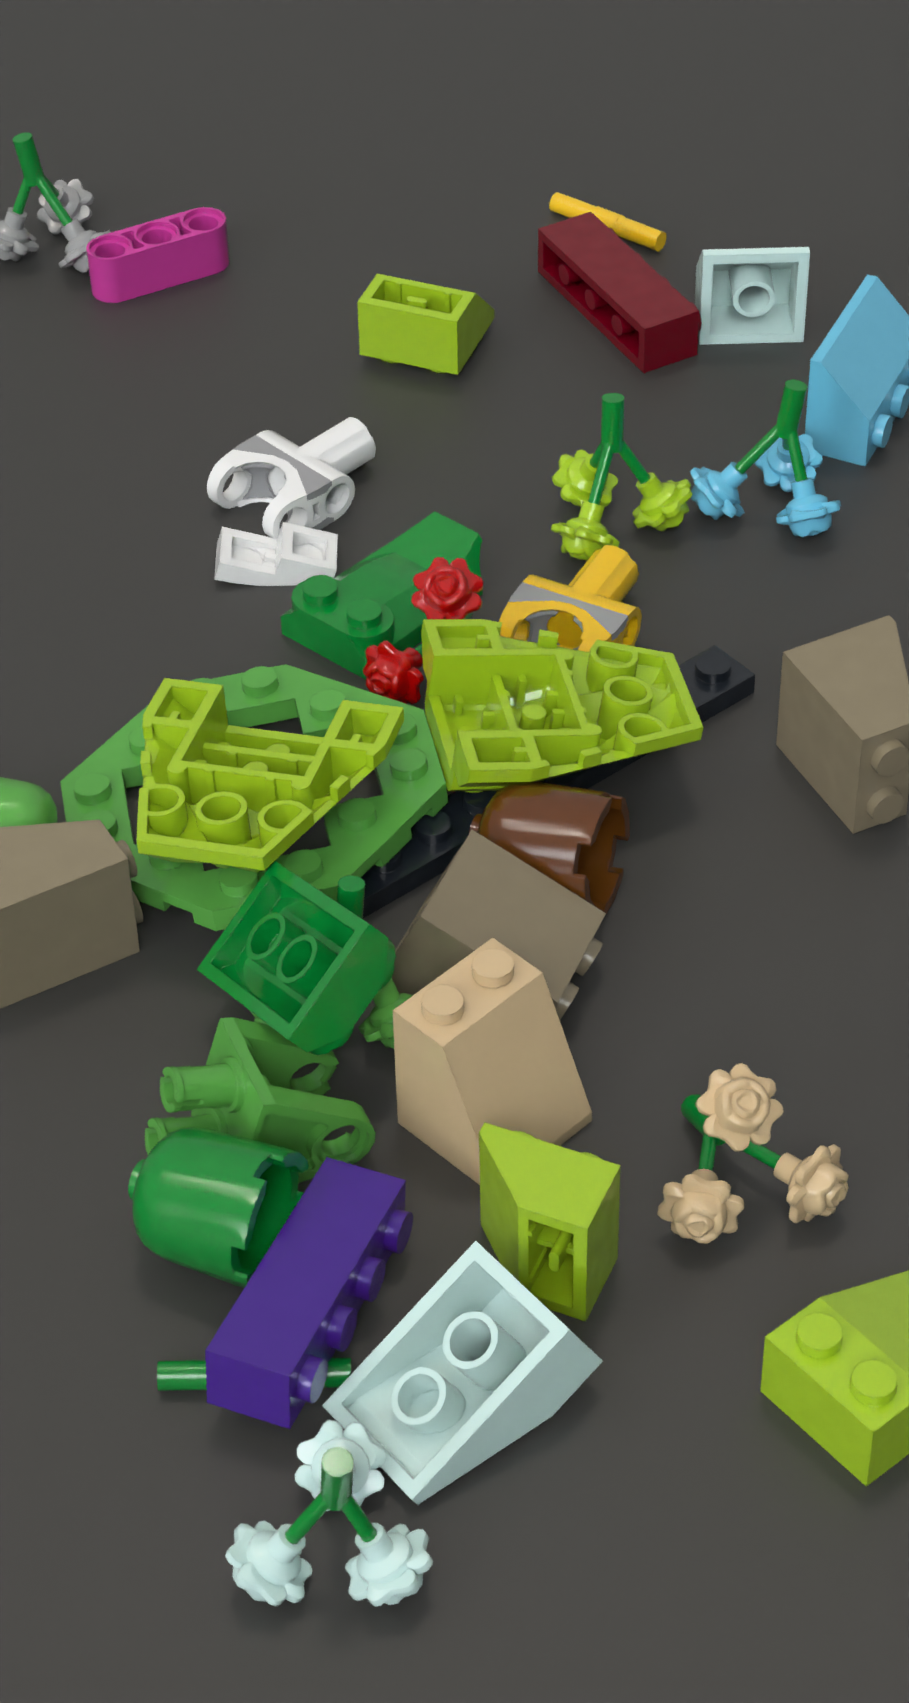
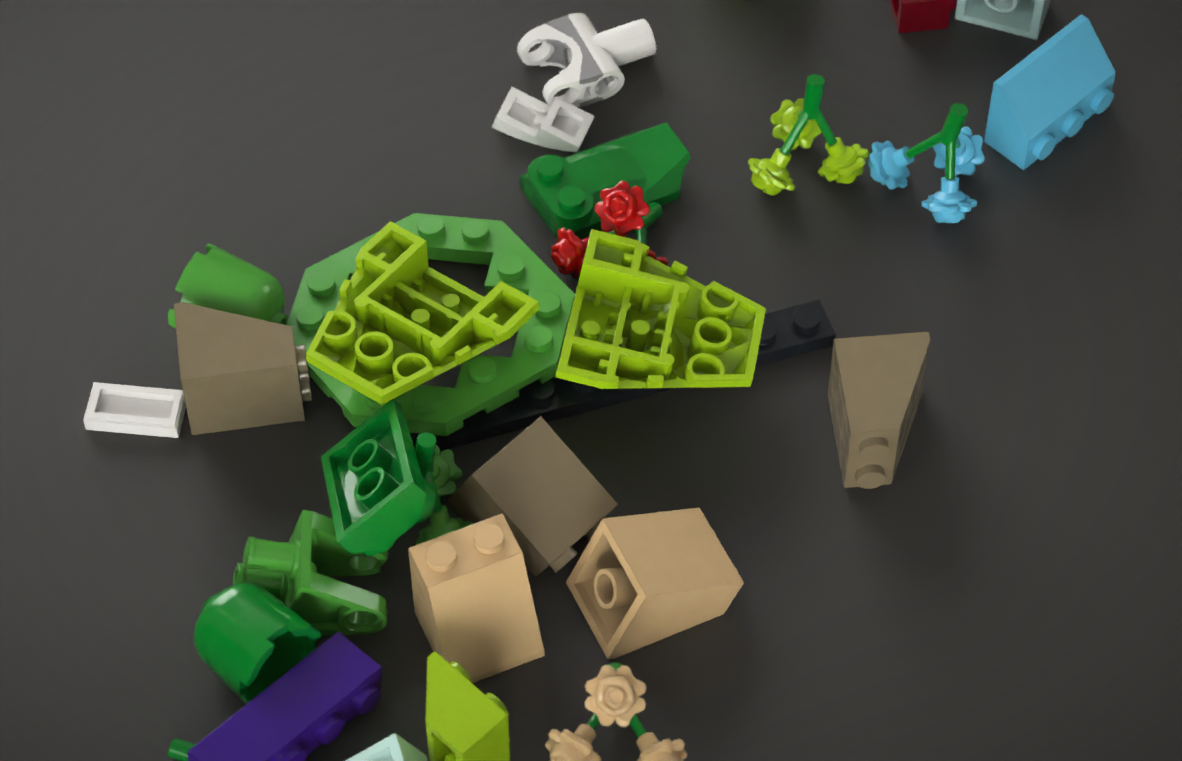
camera: 20 degrees right, 10 degrees up
reddish brown cylinder [469,781,630,914] -> none
yellow connector [498,545,642,652] -> none
none -> tan slope [566,507,744,659]

